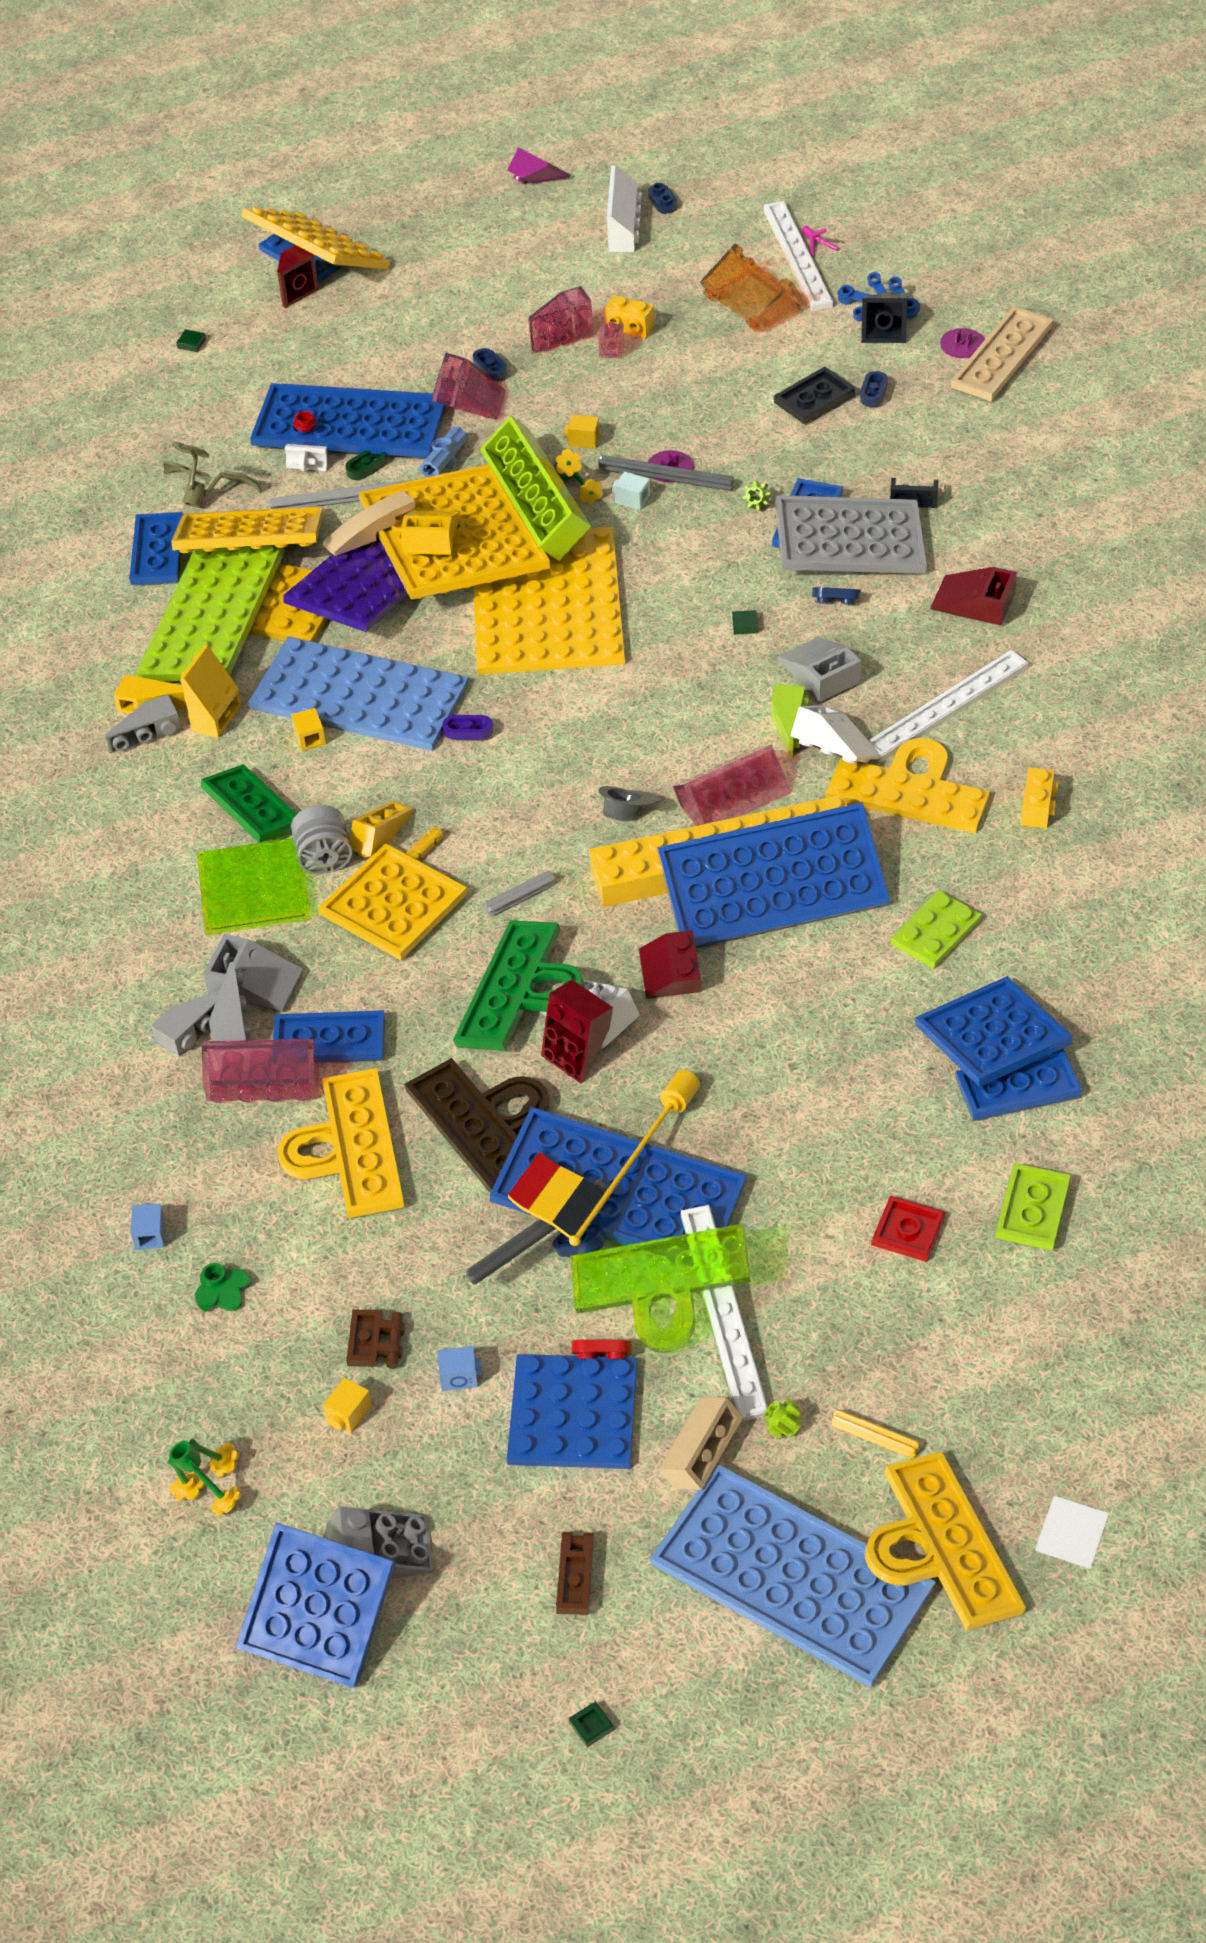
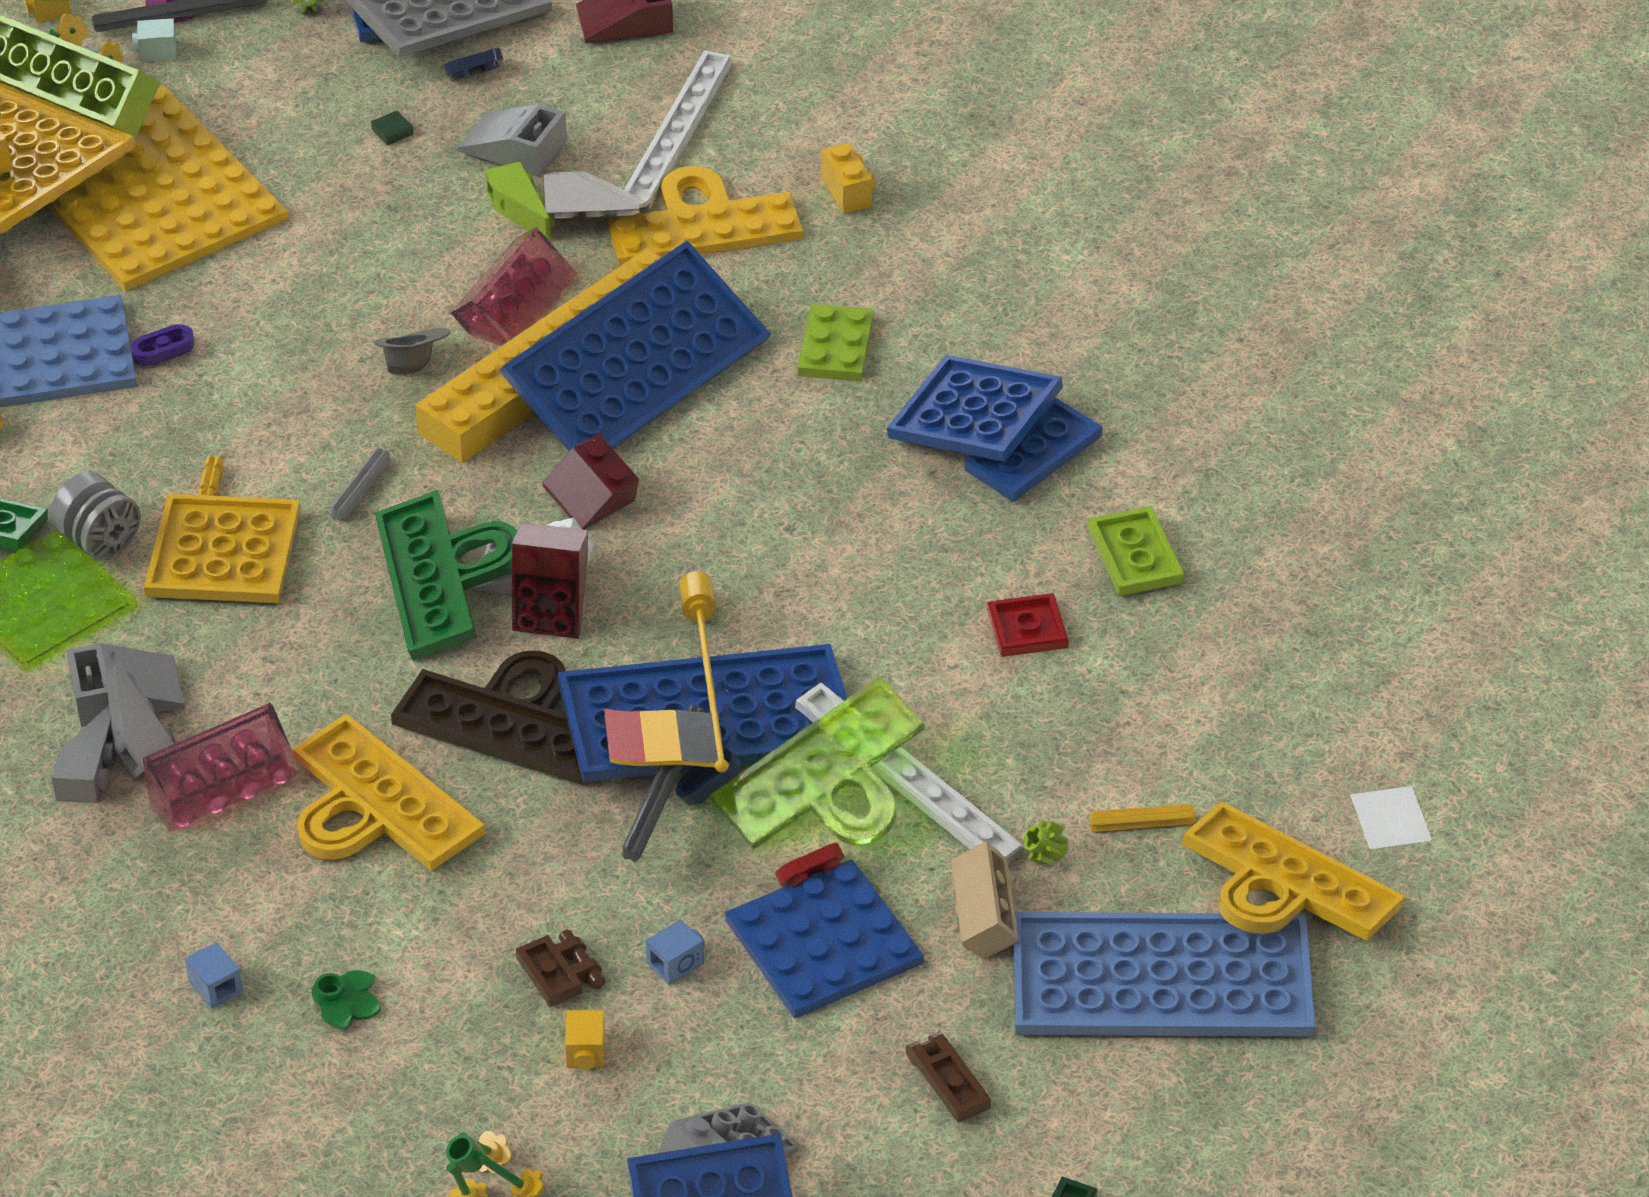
camera: 35 degrees left, 5 degrees down
blue plate [272,1010,385,1064] -> none
yellow slope [349,800,414,857] -> none

